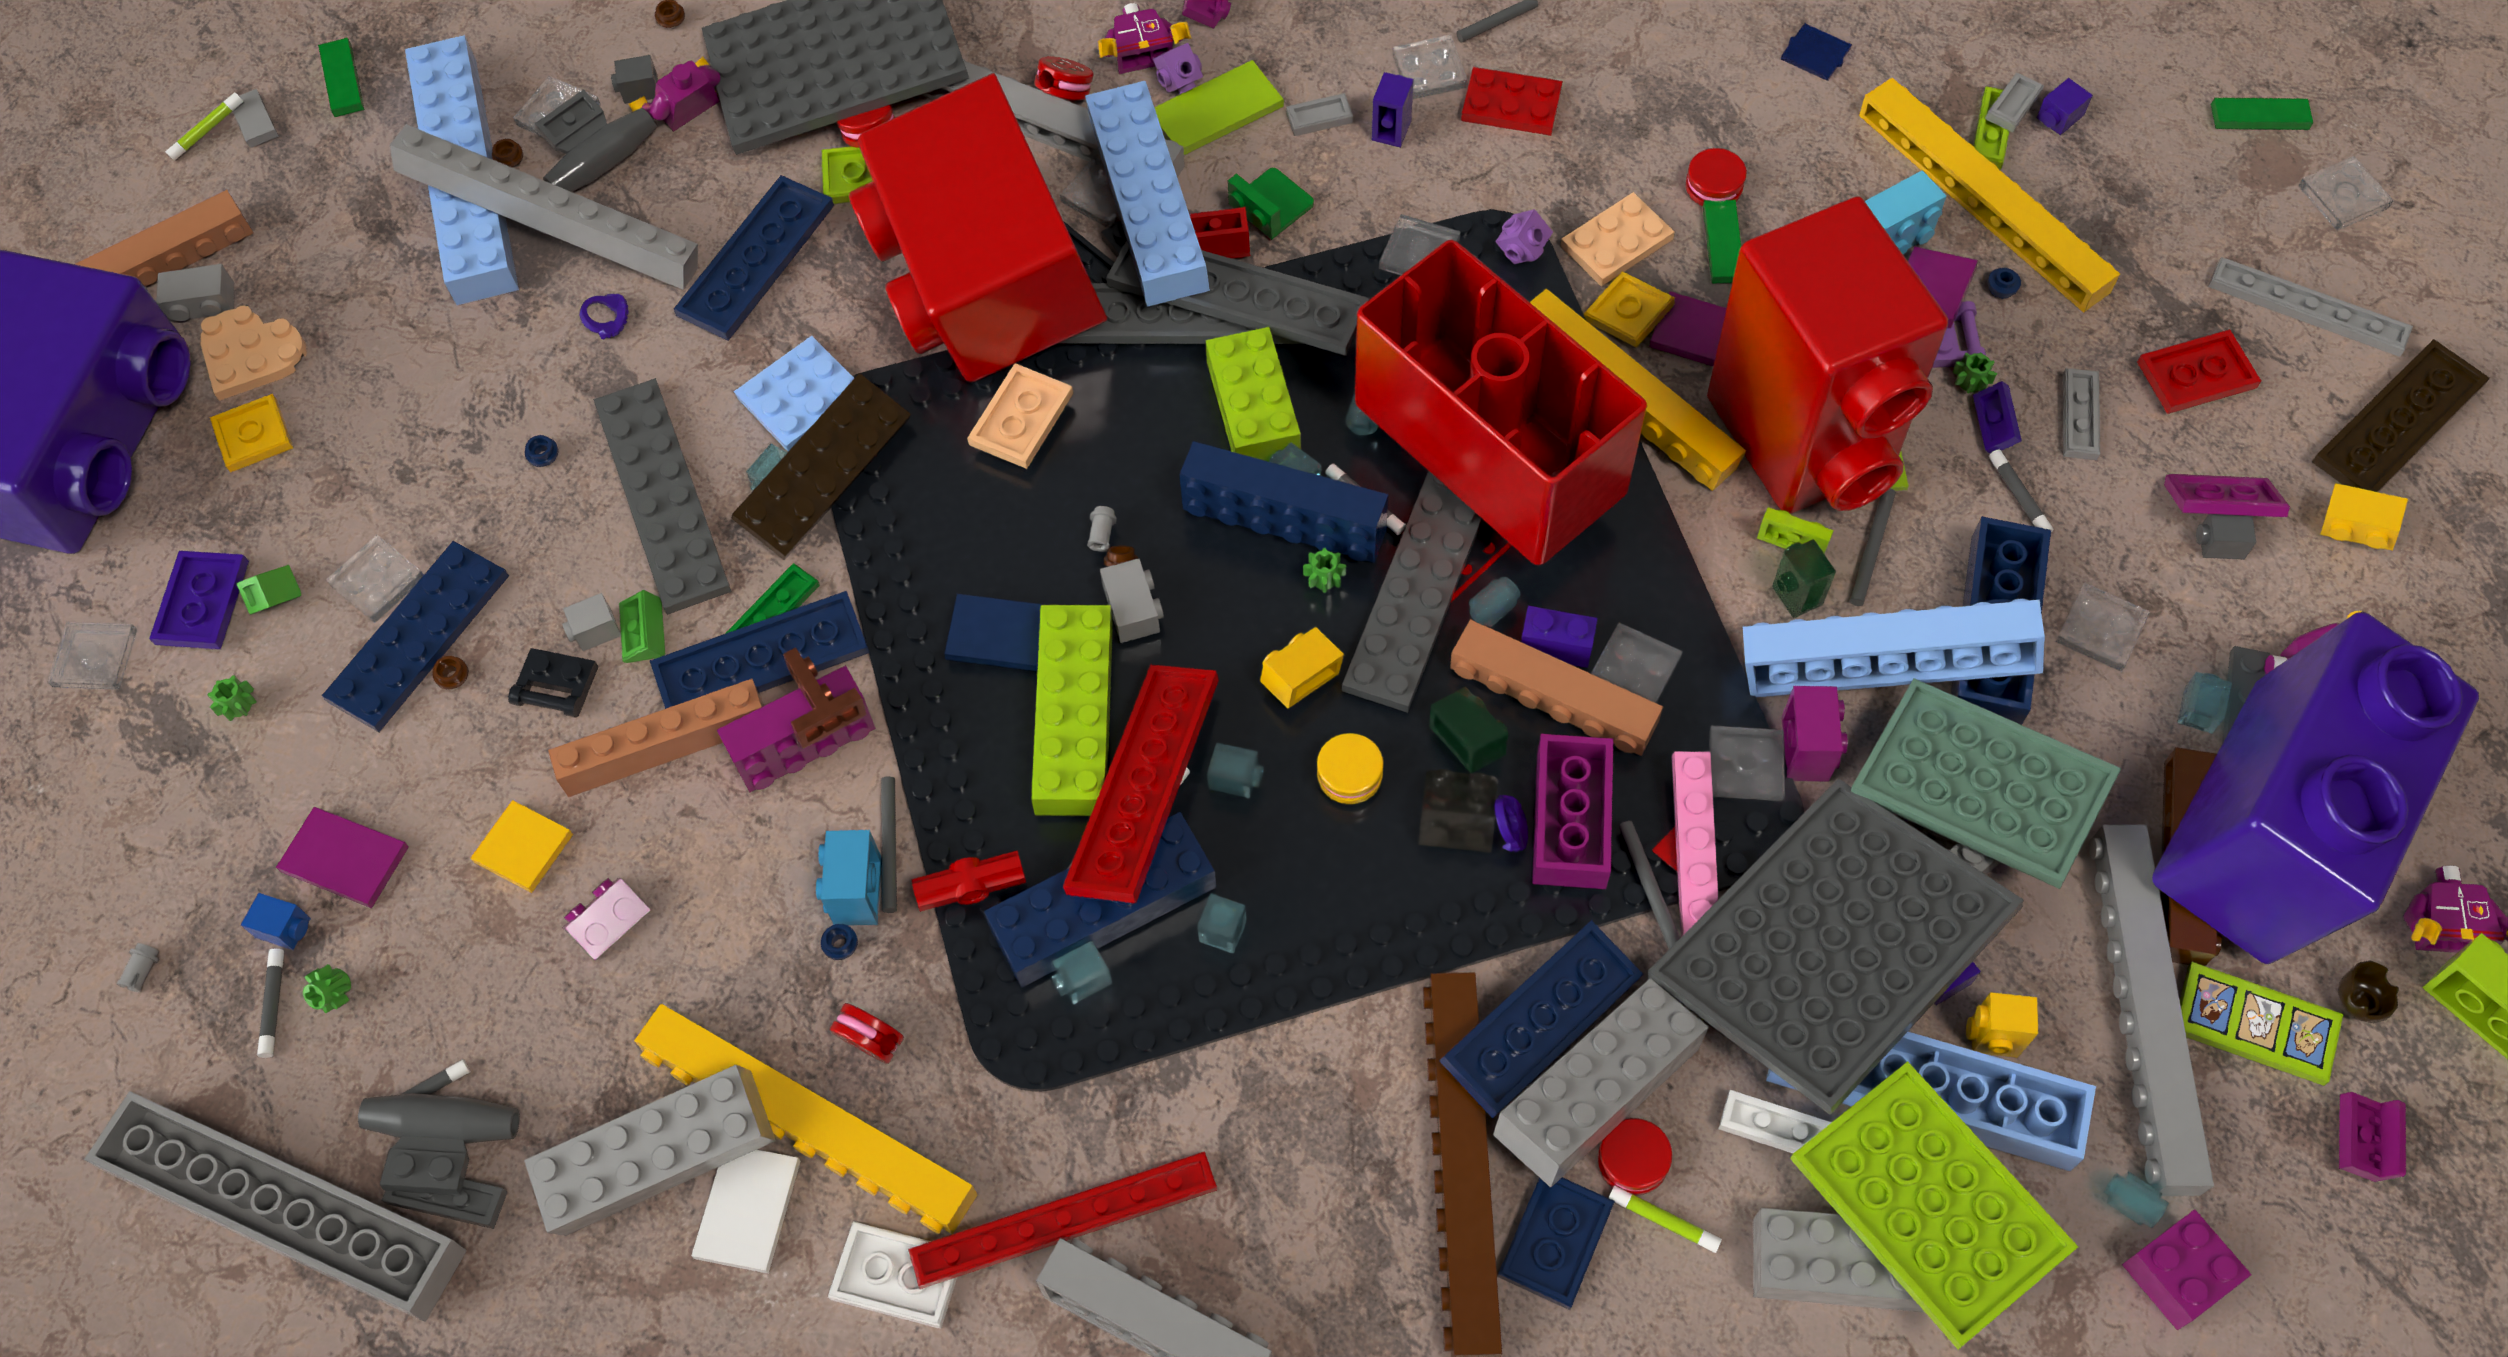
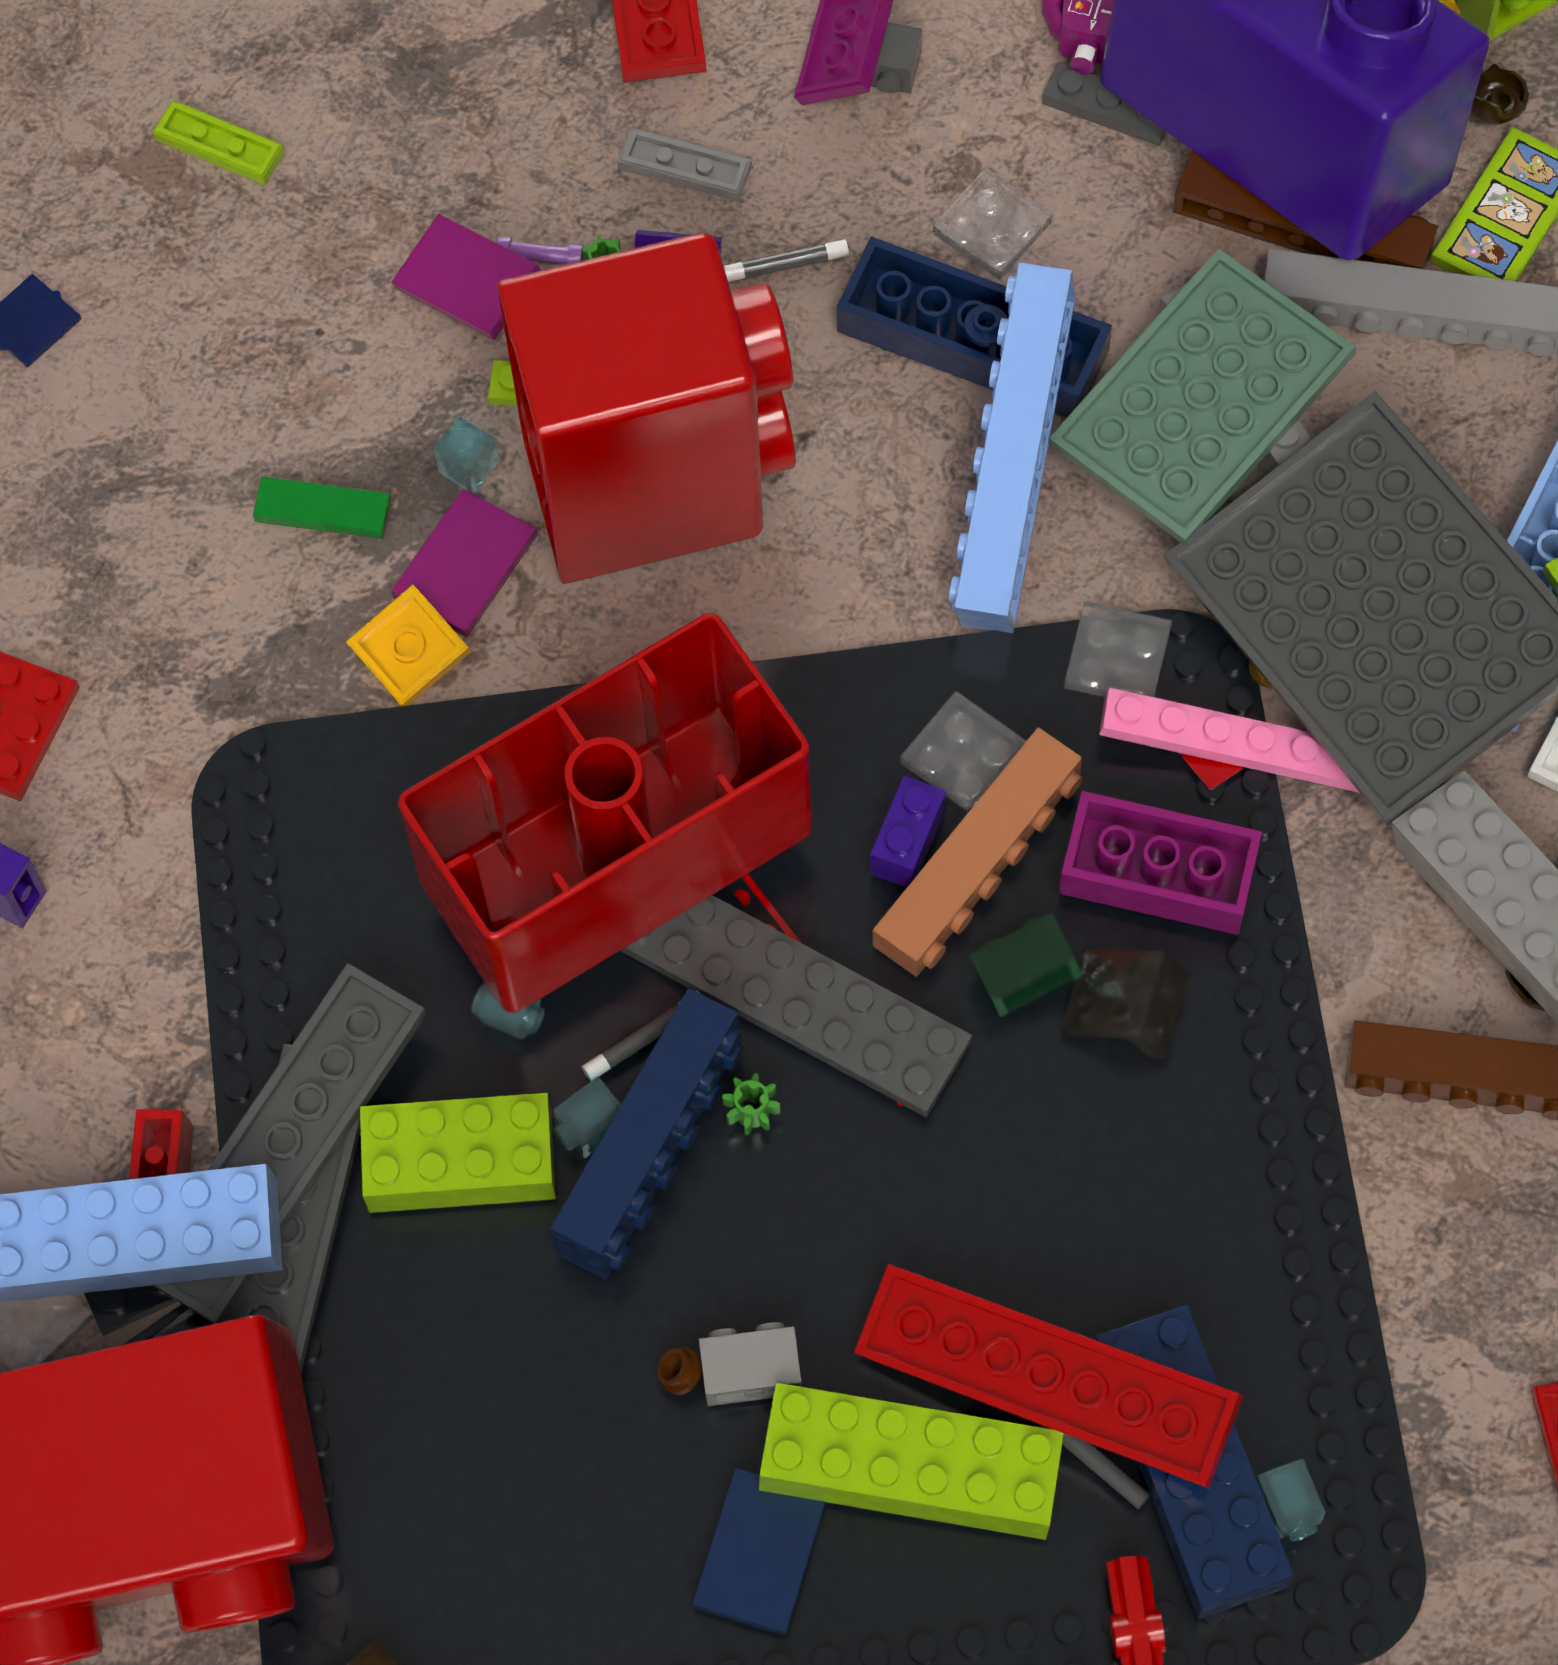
camera: 80 degrees left, 5 degrees up
light nougat plate [967,363,1073,469] -> none
light grey pin [1087,506,1117,552] -> none
clear light blue brick [1197,894,1247,954] -> none
clear light blue brick [1207,743,1264,798] -> none
green bracket [1227,168,1314,240] -> none
yellow brick [1260,627,1344,709] -> none
yellow head [1317,733,1383,804] -> none
clear plate [1379,214,1461,275] -> none
dark blue plate [1440,920,1644,1118] -> none
clear light blue brick [1469,577,1520,627] -> none
dark purple piece [1494,795,1528,852] -> none
medium lavender brick [1496,209,1553,264] -> none
yellow brick [1530,289,1746,491] -> none
light nougat plate [1560,192,1675,287] -> none
dark grey bar [1619,821,1680,950] -> none
red head [1685,148,1747,206] -> none
lime bracket [1757,507,1834,562] -> none
clear green brick [1772,539,1836,619] -> none
magenta brick [1781,686,1848,782] -> none
dark grey bar [1850,488,1896,606] -> none
yellow brick [1859,78,2120,313] -> none
medium azure brick [1865,170,1947,254] -> none
yellow brick [1966,992,2038,1058] -> none
light grey tile [1985,72,2044,132] -> none
dark blue plate [1987,268,2021,299] -> none
dark purple brick [2036,78,2093,135] -> none
clear light blue brick [2177,672,2232,734] -> none

